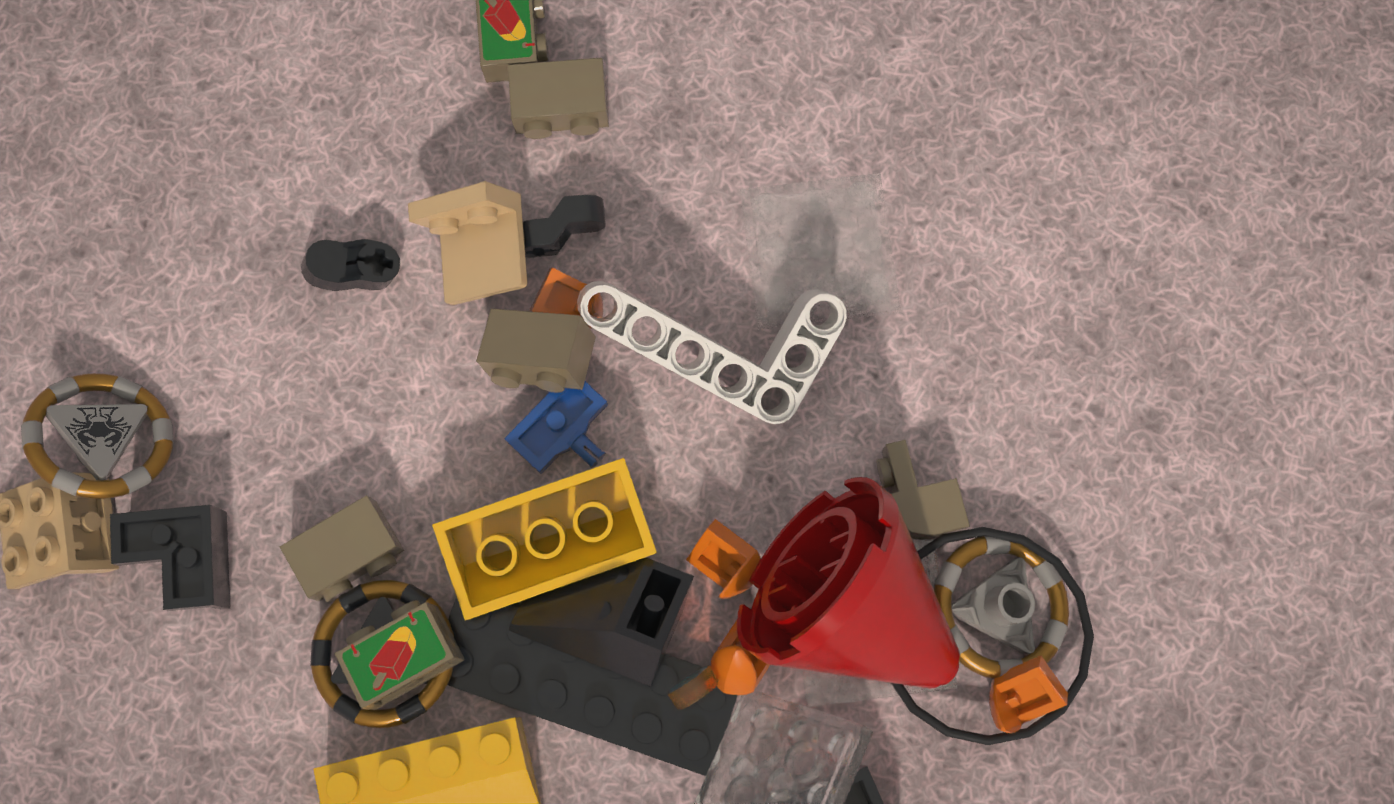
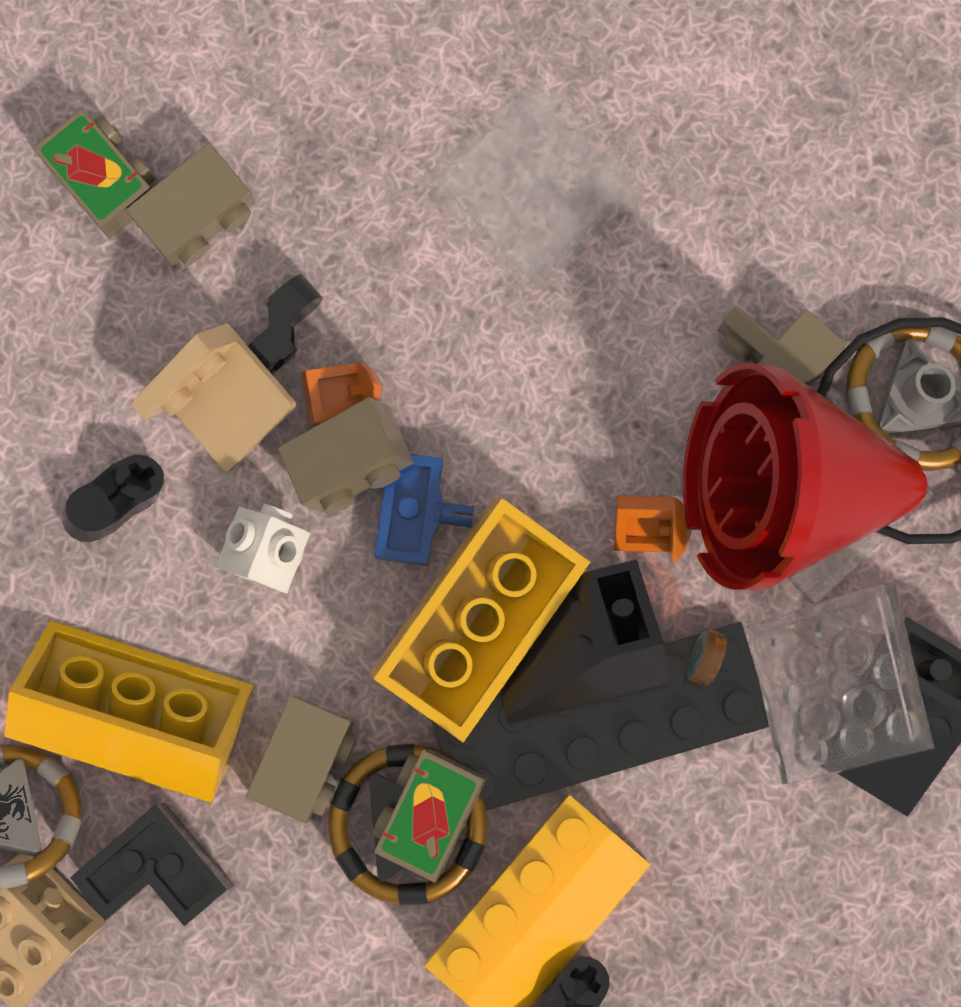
camera: 35 degrees left, 5 degrees up
white beam [577,281,847,424] -> none
orange plate [709,620,770,695] -> none
none -> yellow slope [4,620,254,803]
none -> white brick [216,504,310,594]

